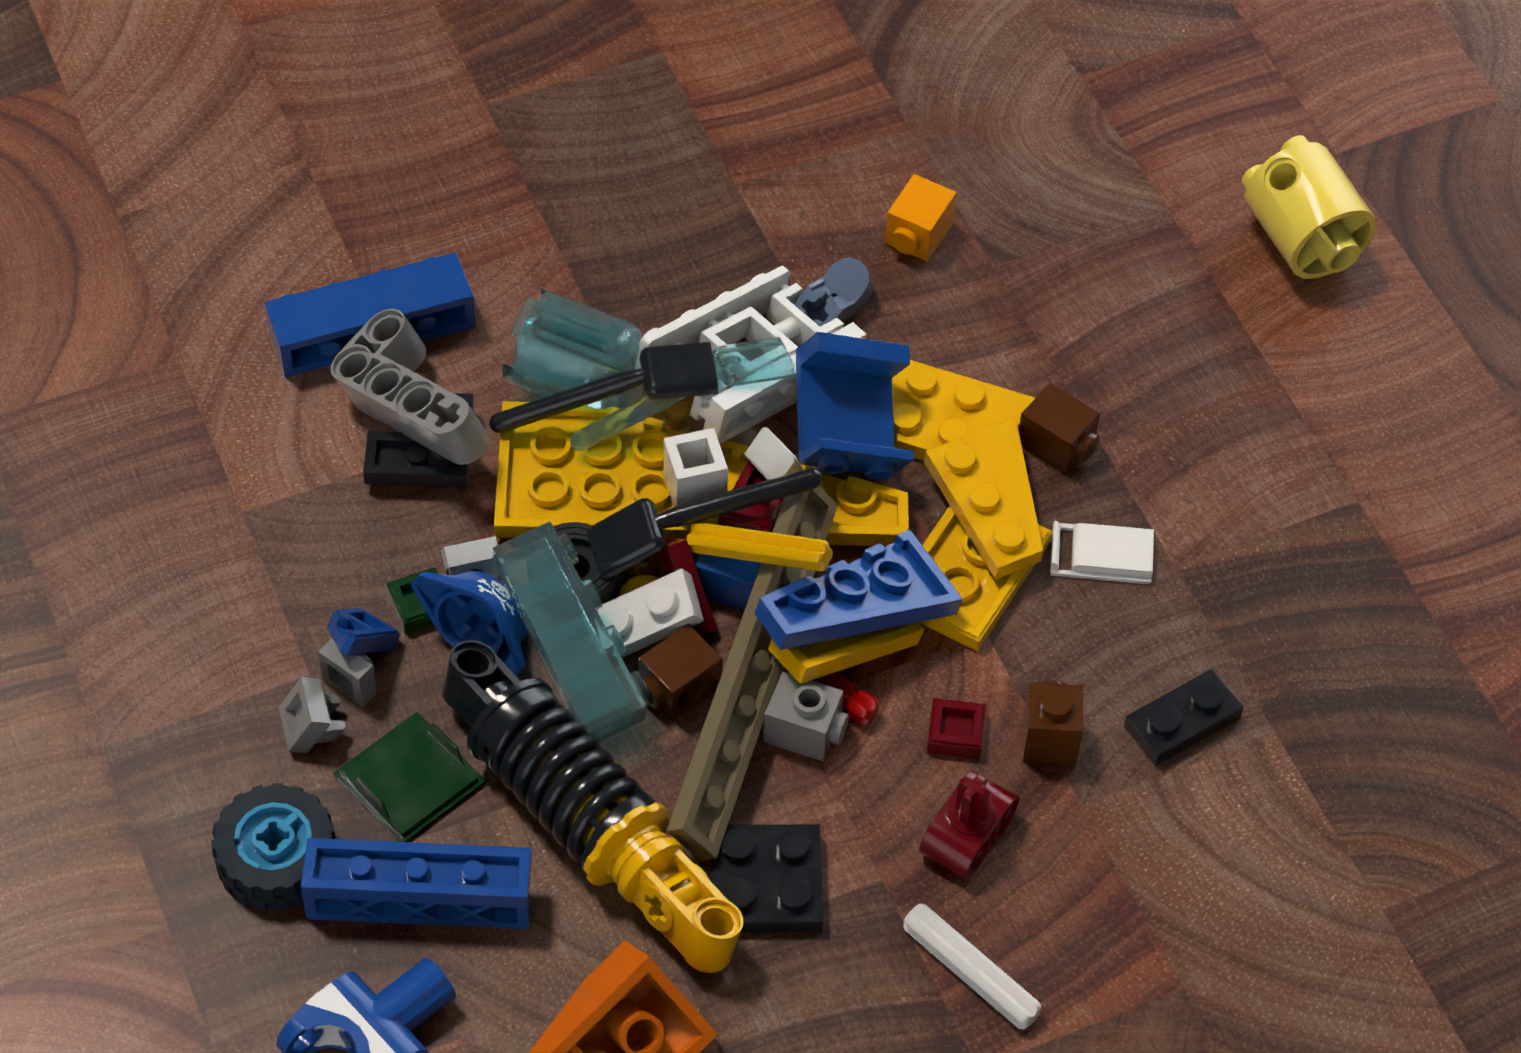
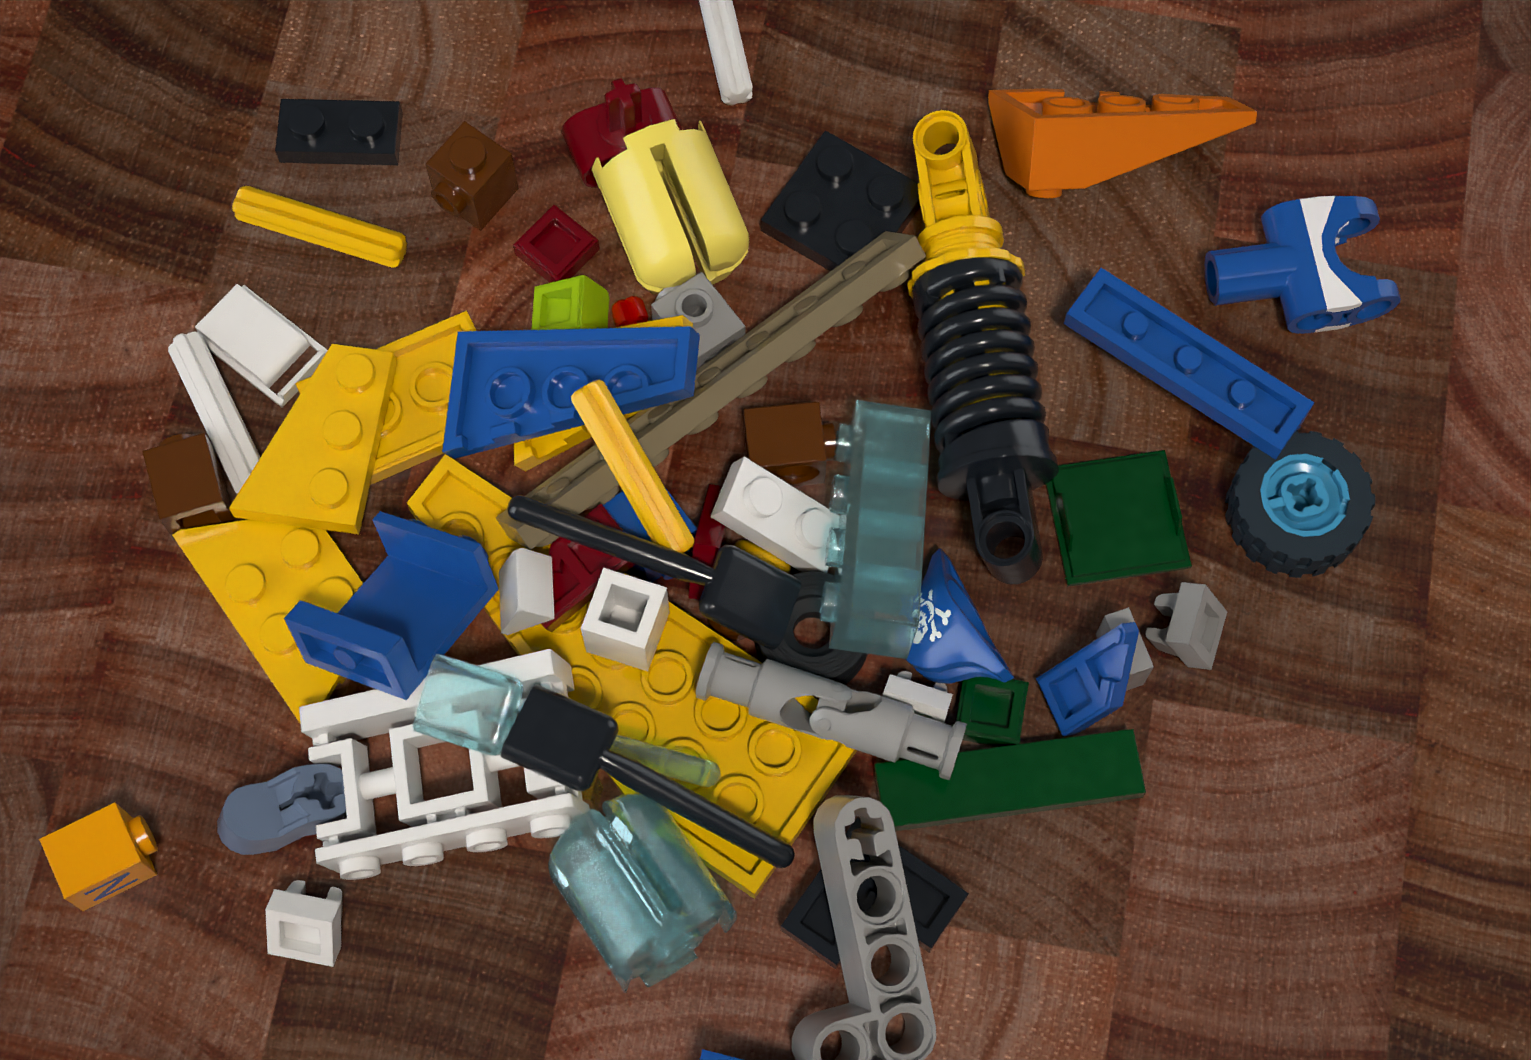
camera: 145 degrees left, 15 degrees up
none -> white axle [168,331,261,494]
none -> yellow axle [232,186,407,268]
none -> white tile [265,880,342,967]
none -> lime slope [531,275,609,330]
none -> light yellow cylinder [592,119,749,295]
none -> light grey piece [695,642,967,780]
none -> dark green tile [874,729,1146,831]

